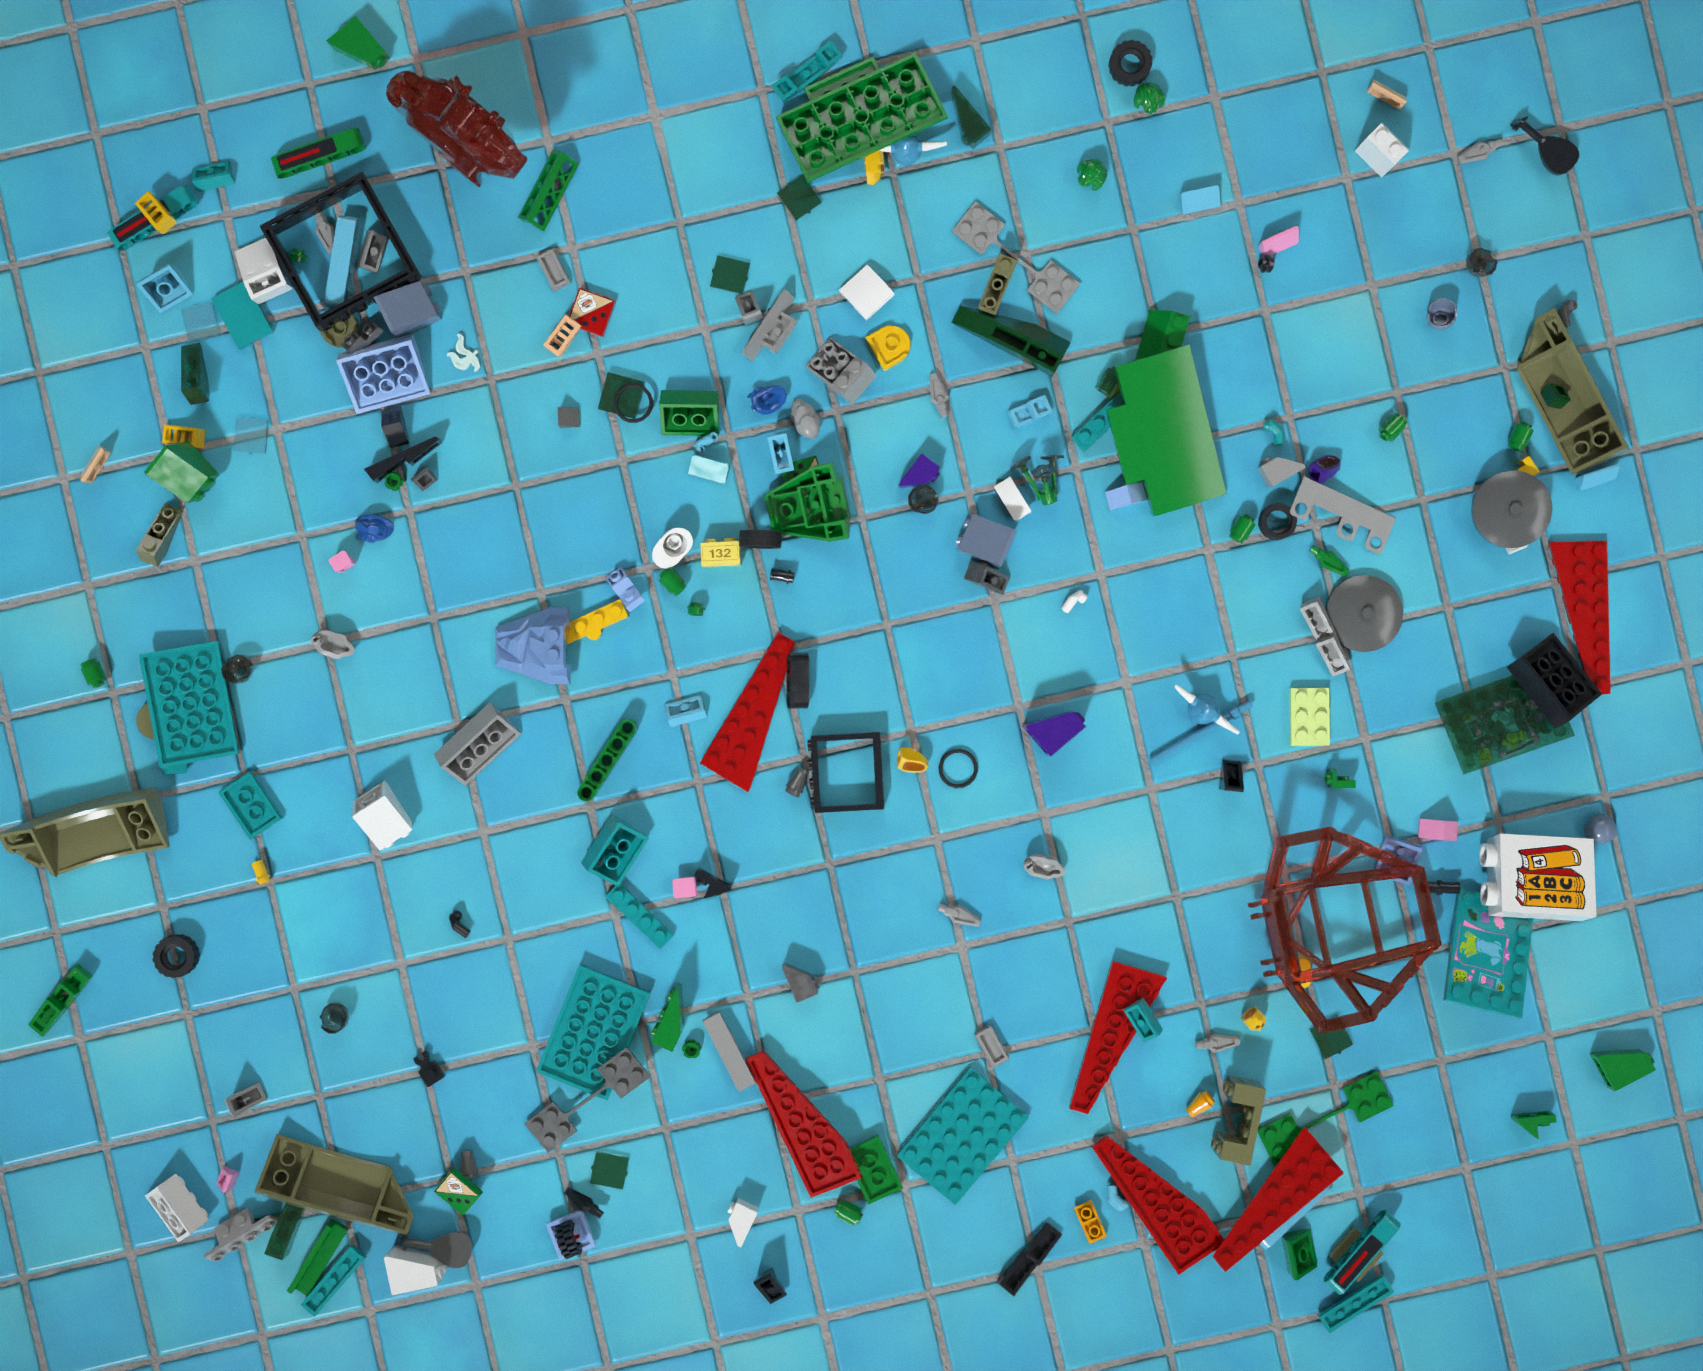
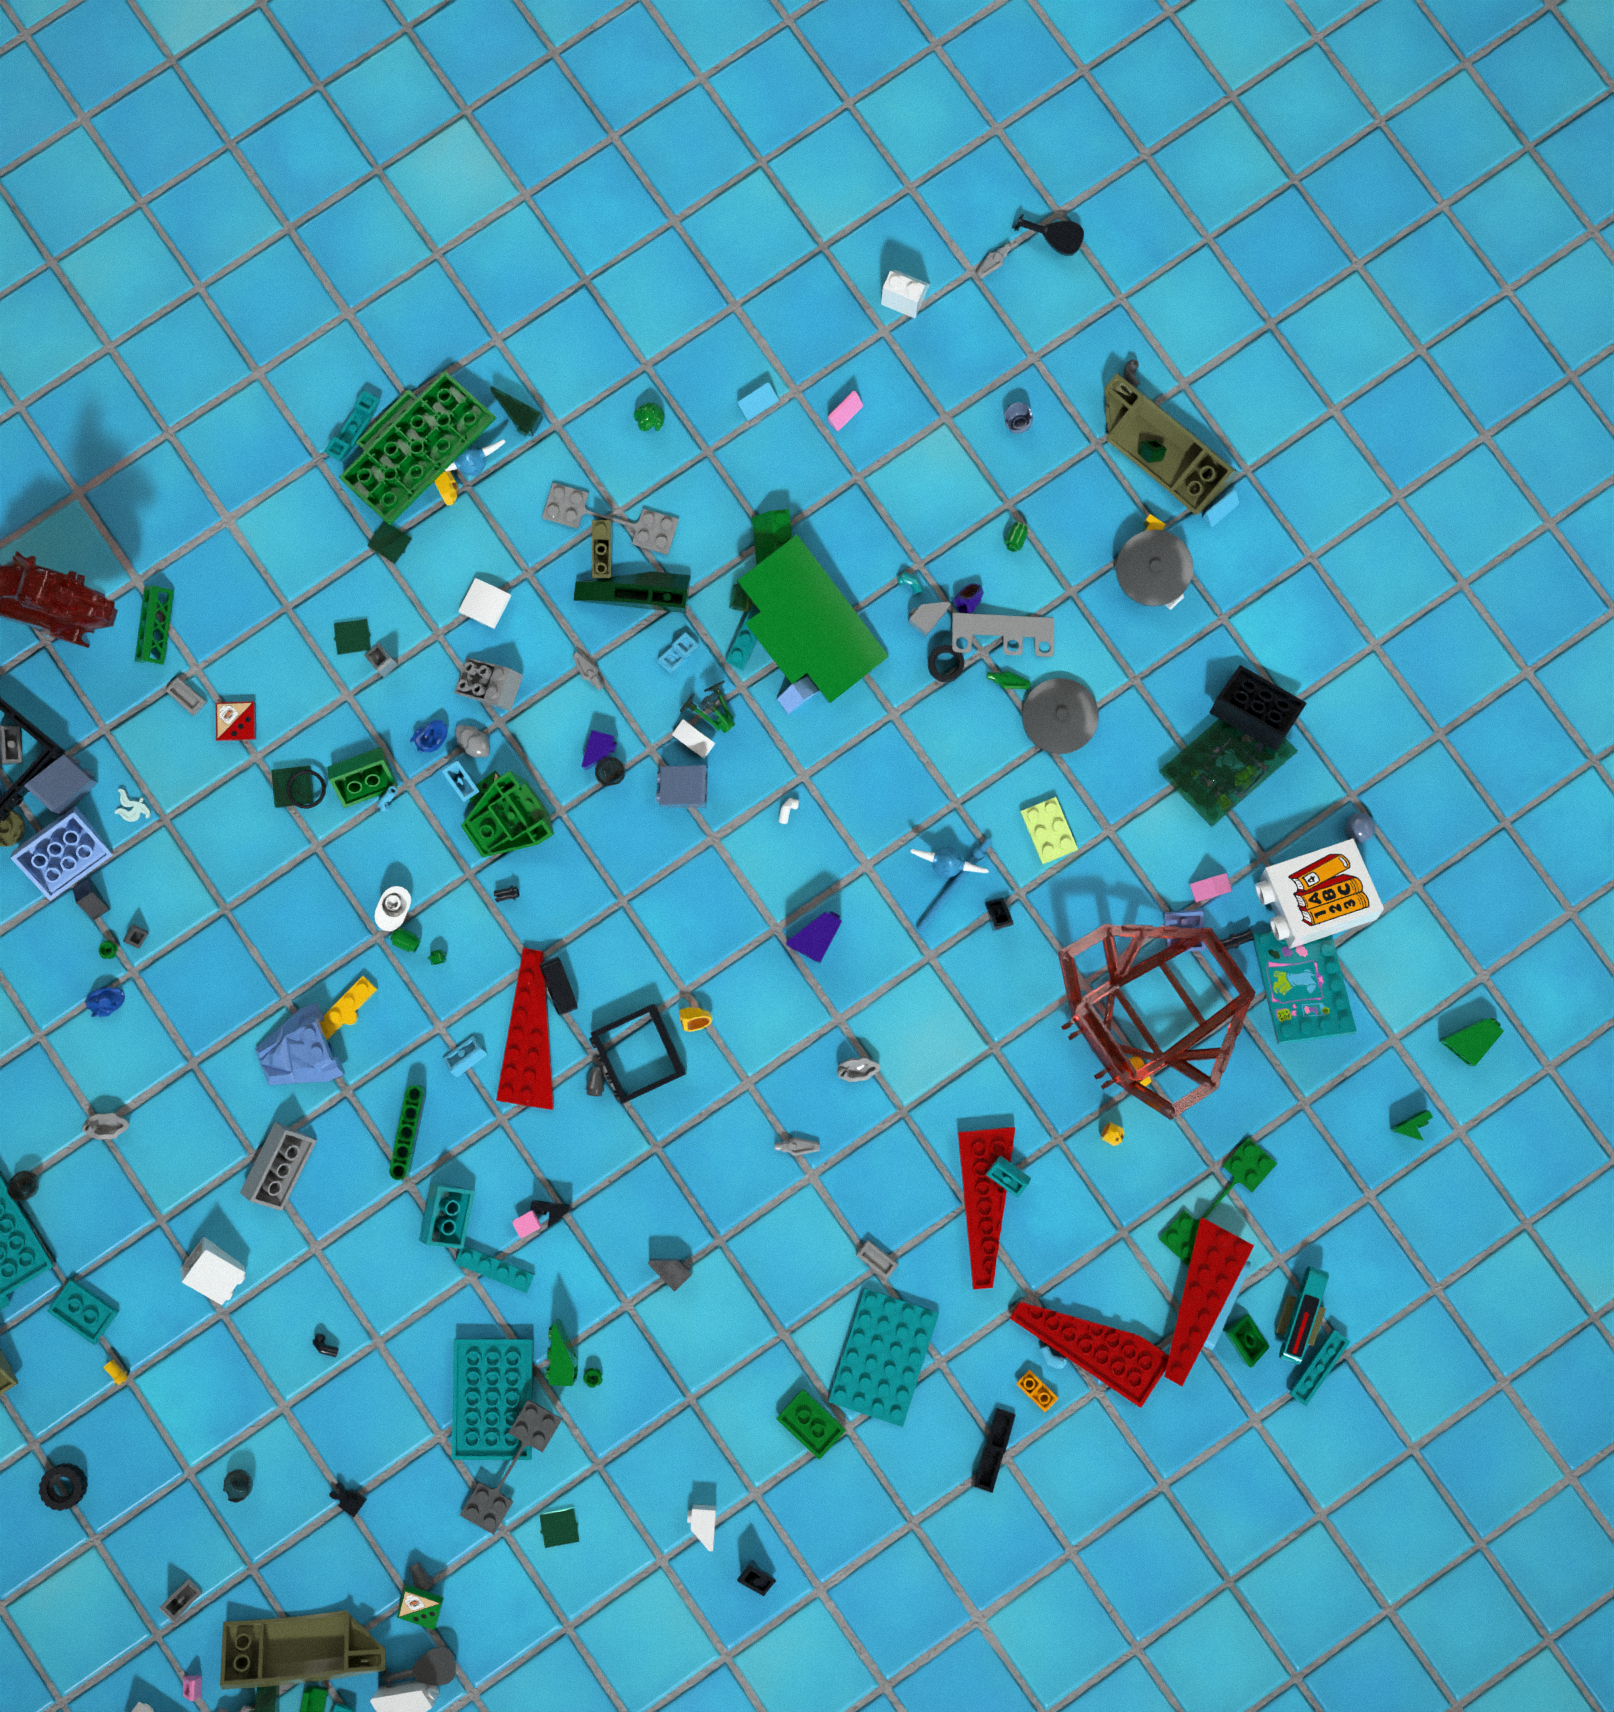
camera: 20 degrees left, 5 degrees down
bright pink slope [328,551,356,573] -> none
flat silver slope [341,321,383,353] -> none
black slope [364,436,443,483] -> none
light nougat slope [543,314,581,359] -> none
plate [546,1210,596,1260] -> none
dark grey slope [558,407,580,428] -> none
black piece [564,1187,604,1219] -> none
light blue slope [606,567,645,612] -> none
slope [688,454,730,484] -> none
light yellow brick [700,538,741,567] -> none
light grey slope [703,1011,756,1092] -> none
black tyre [739,530,782,549] -> none
light grey bracket [742,289,798,362] -> none
red wing [746,1050,863,1198] -> none
green brick [833,1199,863,1226] -> none
yellow tile [865,325,910,371] -> none
black piece [938,749,978,788] -> none
flat silver slope [964,561,1010,595] -> none
black tyre [1108,40,1153,87] -> none
green hair [1133,82,1165,114] -> none
light orange cone [1186,1090,1215,1117] -> none
light grey piece [1195,1034,1240,1053] -> none
olive plate [1211,1075,1266,1166] -> none
green brick [1229,514,1256,544] -> none
black plate [1258,254,1275,273] -> none
light grey slope [1300,596,1351,676] -> none
clear green piece [1309,1015,1353,1059] -> none
green bracket [1325,769,1356,788] -> none
light nougat slope [1367,80,1407,110] -> none
clear smoke hair [1466,248,1498,278] -> none
green brick [1507,422,1534,452] -> none
red wing [1548,541,1611,694] -> none

